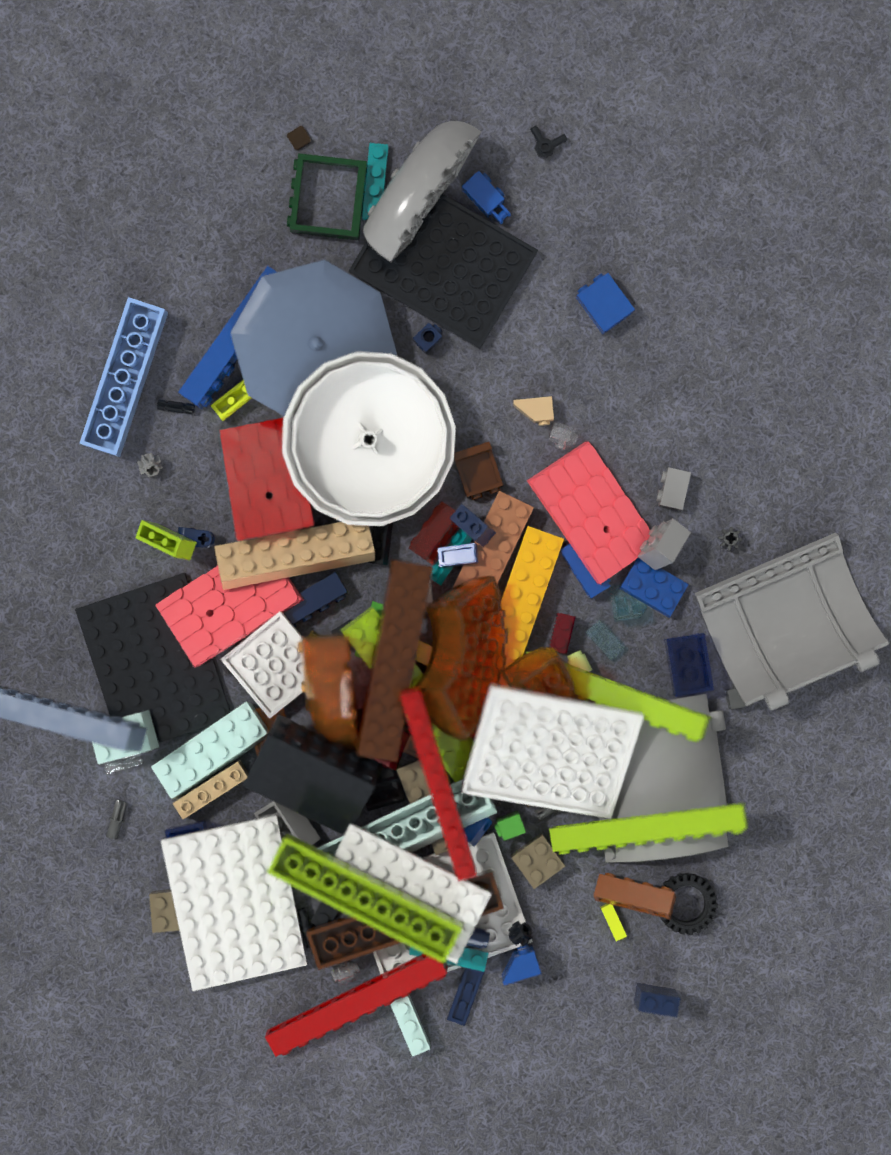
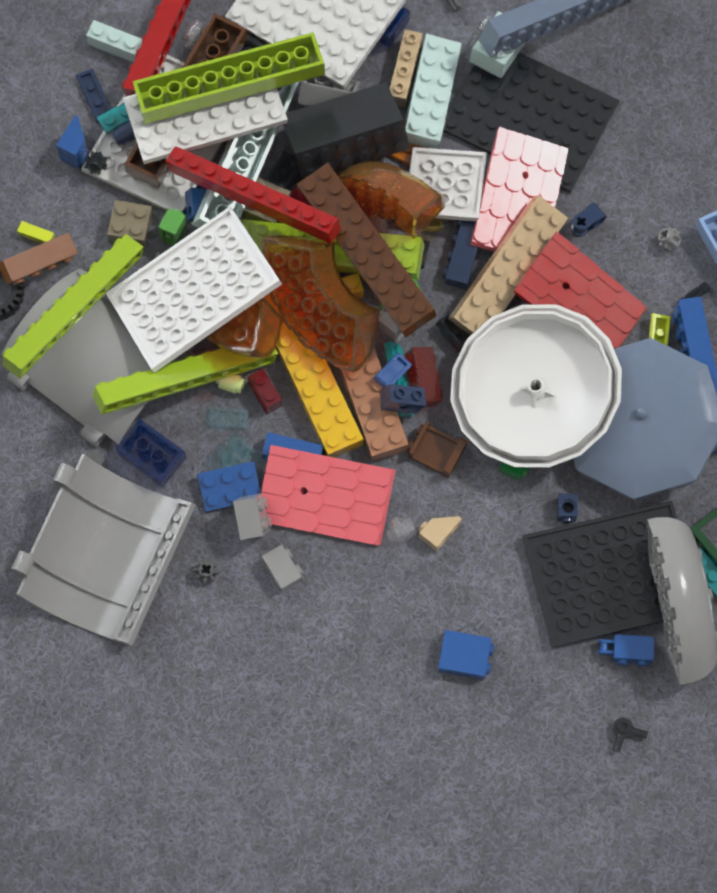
camera: 135 degrees right, 15 degrees down
lime brick [135,520,197,560] -> none

